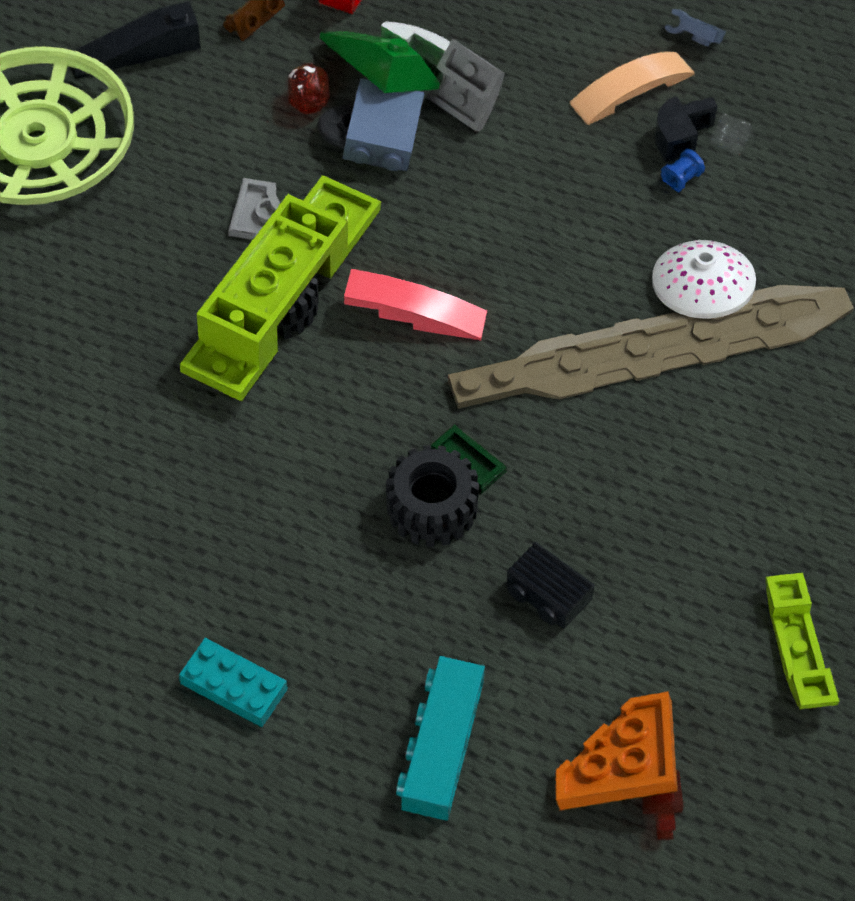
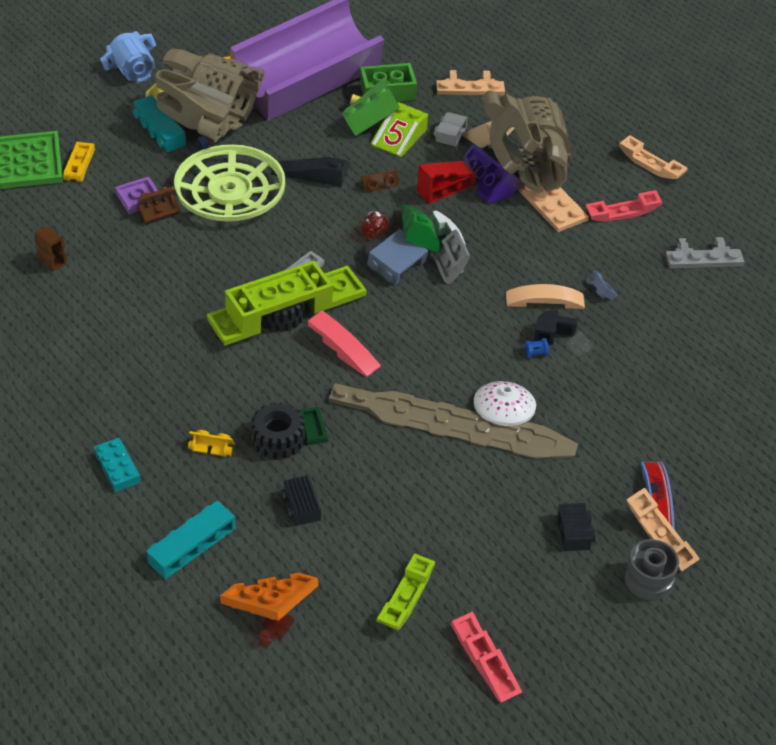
camera: 30 degrees right, 10 degrees down
none -> yellow hinge [188,430,235,457]

